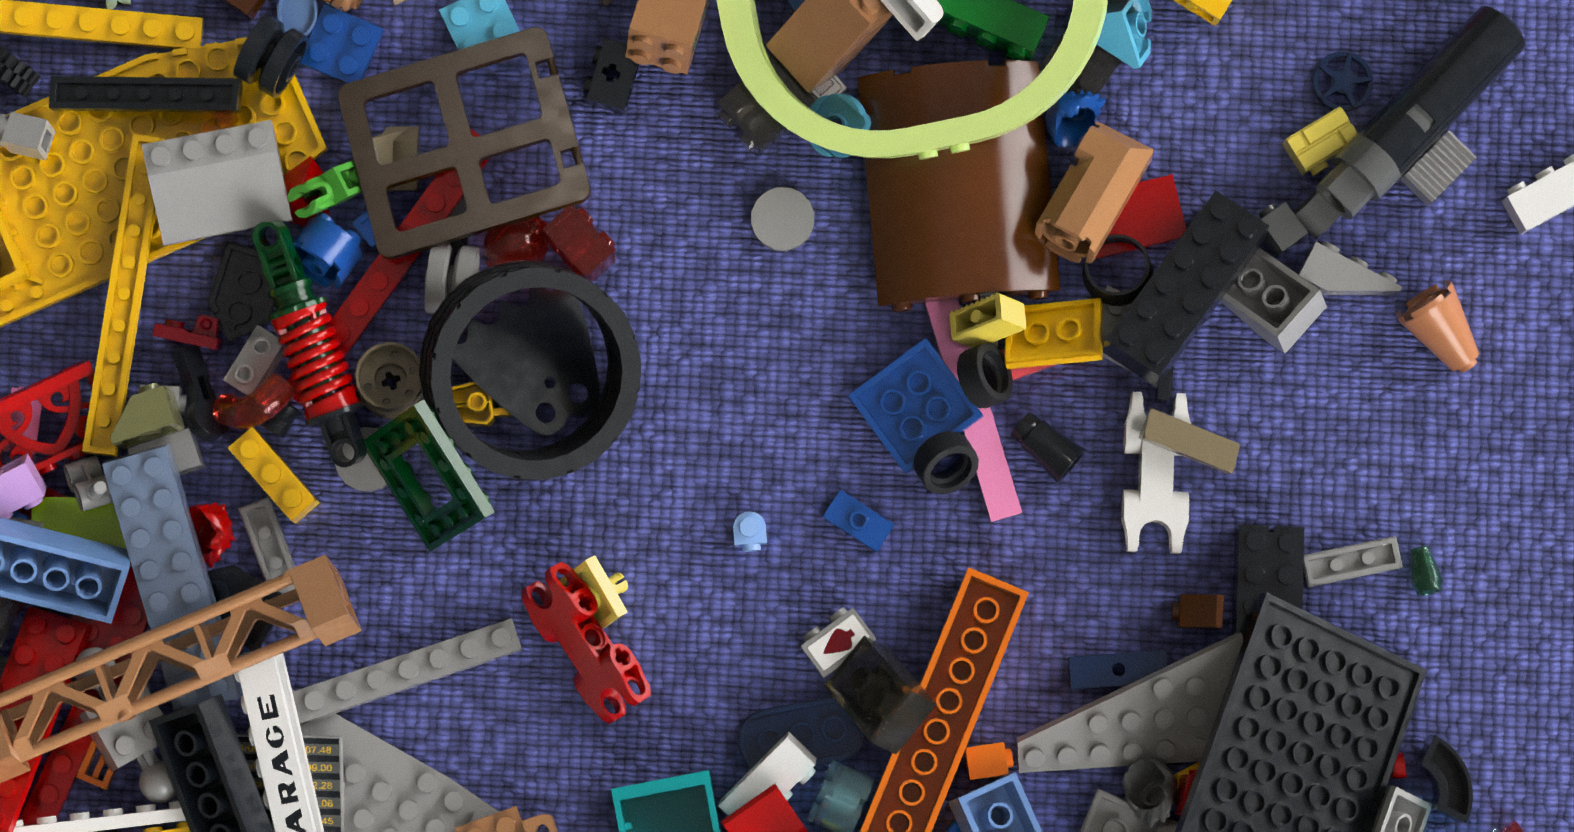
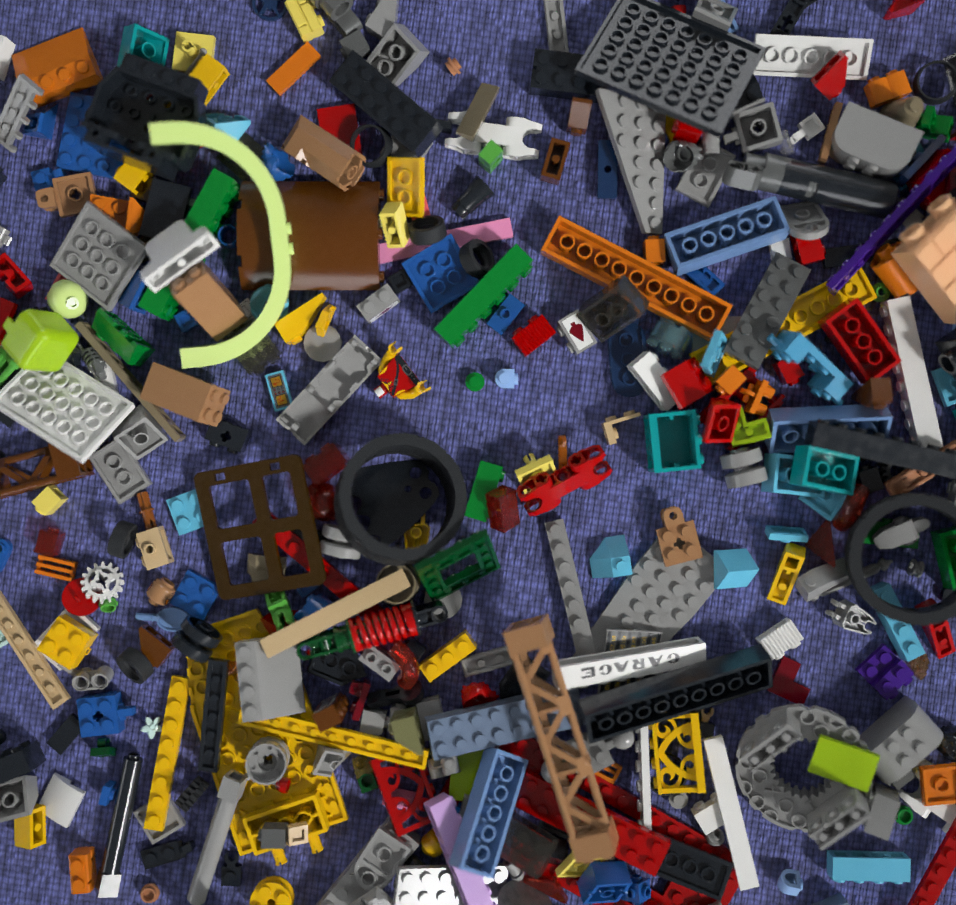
camera: 85 degrees left, 5 degrees up
none -> blue piece [217,224,237,248]
none -> light grey wheel [245,736,290,785]
none -> red hinge [245,773,291,794]
none -> tan tile [259,569,411,658]
none -> tile [265,370,293,412]
none -> orange tile [266,41,321,96]
none -> yellow slope [275,293,327,345]
none -> light grey piece [275,335,382,446]
none -> reddish brown brick [311,691,350,733]
none -> light grey slope [312,744,352,777]
none -> yellow tile [315,304,336,337]
none -> leg [352,755,379,794]
none -> light grey brick [356,283,400,324]
none -> light grey slope [359,705,389,736]
none -> torso [373,341,431,400]
none -> black tile [387,268,413,295]
none -> green brick [434,244,533,348]
none -> nougat plate [445,57,462,76]
none -> green plate [465,372,485,392]
none -> green brick [465,460,505,522]
none -> bright green piece [478,140,503,174]
none -> clear red brick [485,485,520,533]
none -> red brick [511,315,556,357]
none -> reddish brown brick [540,137,570,186]
none -> orange tile [558,435,567,469]
none -> medium azure slope [589,534,633,578]
none -> tan bracket [601,410,641,445]

